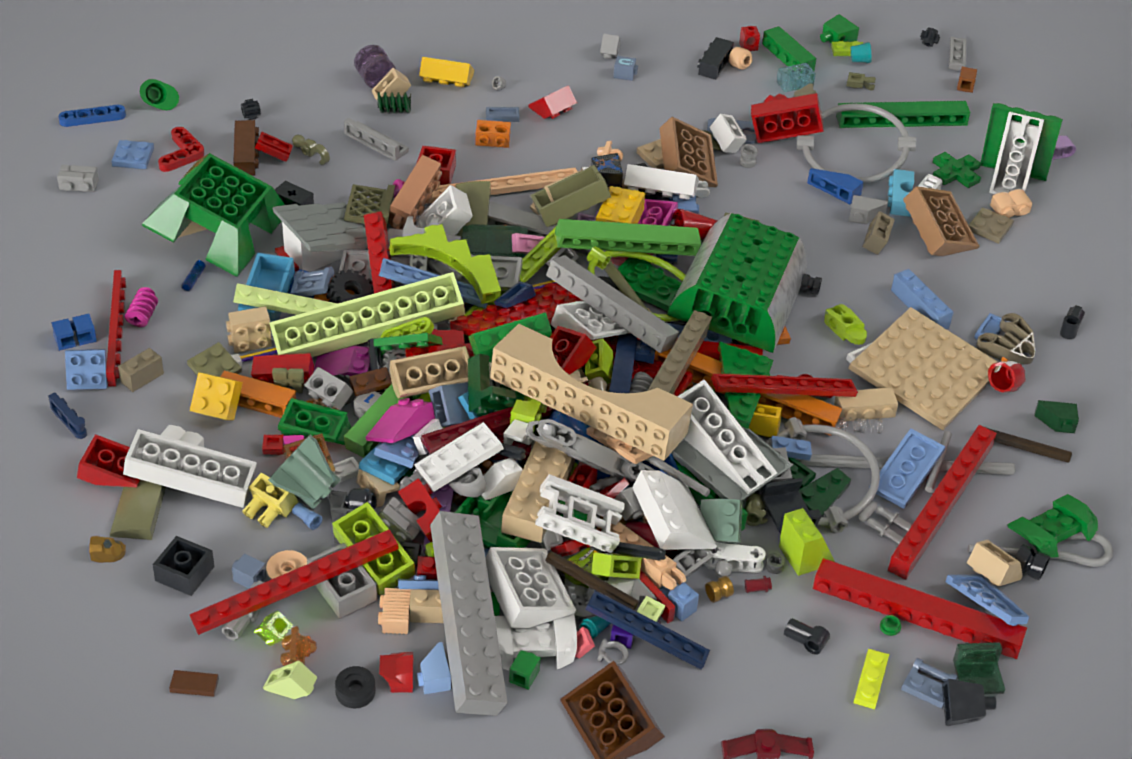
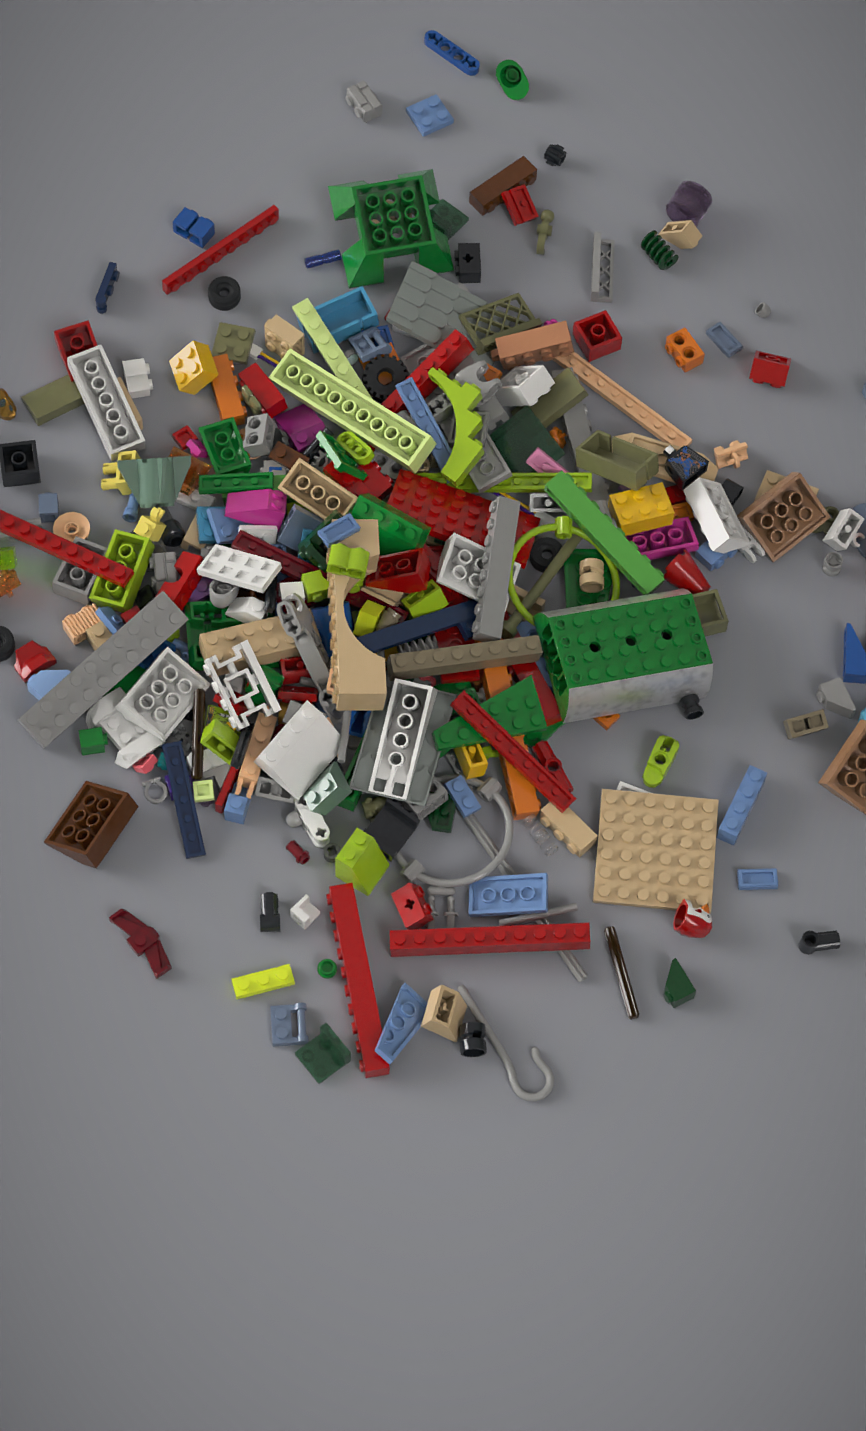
camera: 55 degrees right, 20 degrees up
medium blue plate [65,349,108,390] -> none
dark tan brick [118,348,164,392] -> none
dark pink piece [124,287,158,327] -> none
red beam [158,127,205,172] -> none
yellow slope [419,57,475,88] -> none
dark blue slope [494,281,536,308] -> none
pearl gold wheel [705,576,734,603] -> none
dark green wing [799,468,851,517] -> none
black torso [942,679,996,726] -> none
dark tan connector [976,313,1036,364] -> none
green piece [1007,494,1098,558] -> none
none -> light yellow brick [133,507,167,542]
none -> green tile [199,472,274,495]
none -> black tyre [208,276,241,311]
none -> white panel [290,894,320,930]
none -> medium blue tile [317,513,361,548]
none -> lime brick [326,543,370,579]
none -> red brick [391,882,434,930]
none -> tan wheel [579,558,604,593]

